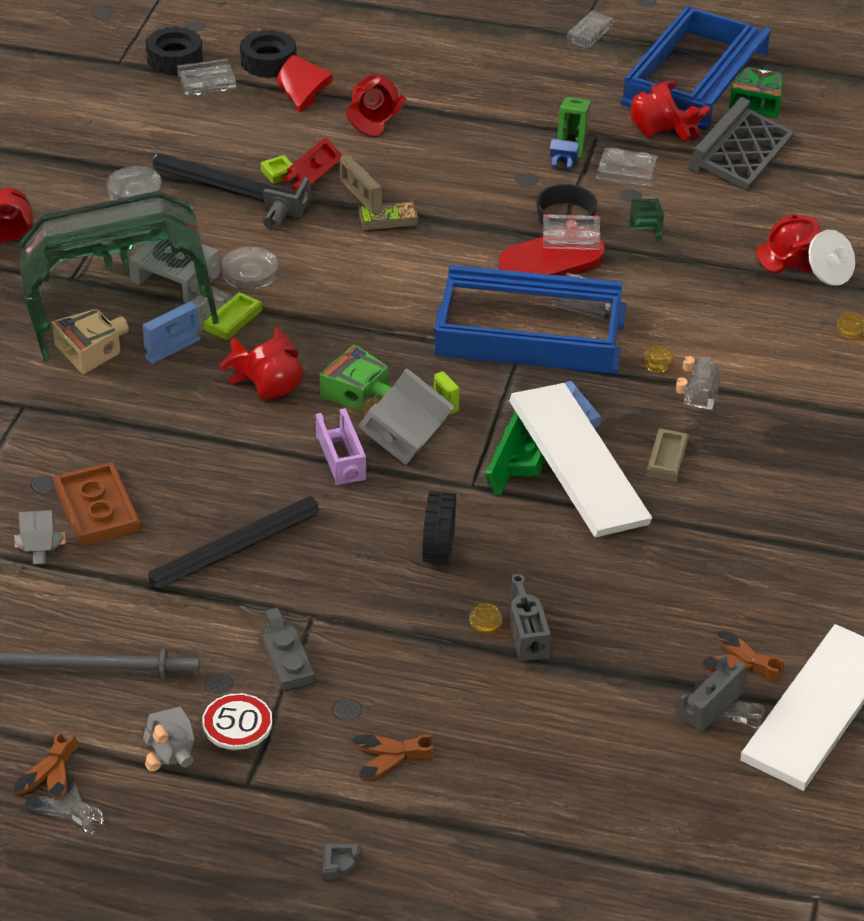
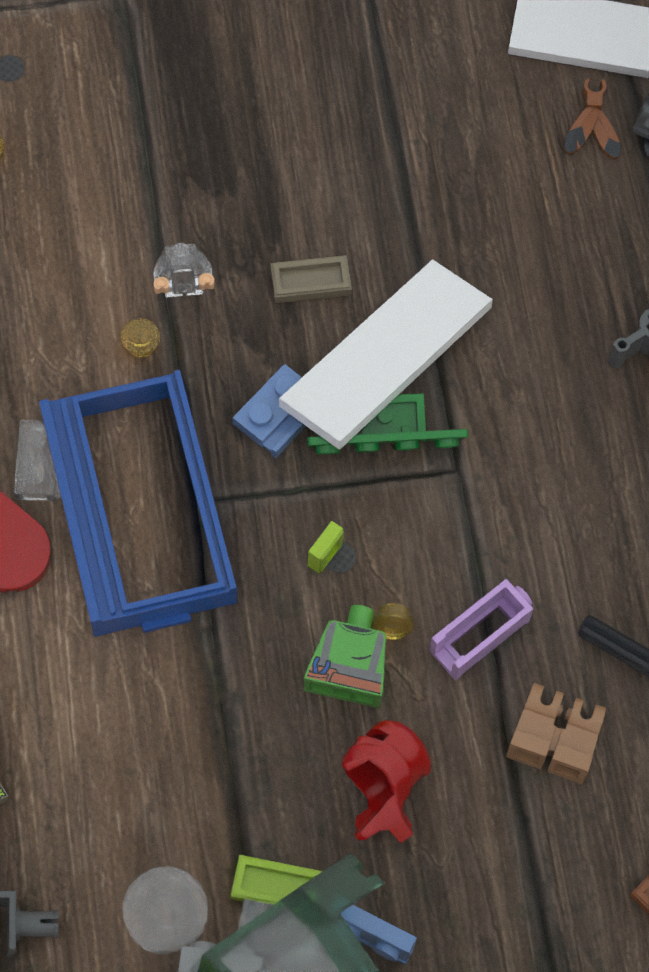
camera: 115 degrees left, 25 degrees up
light grey panel [358,368,455,465] -> none
black tyre [422,491,457,565] -> none
none -> medium nougat legs [506,683,606,784]

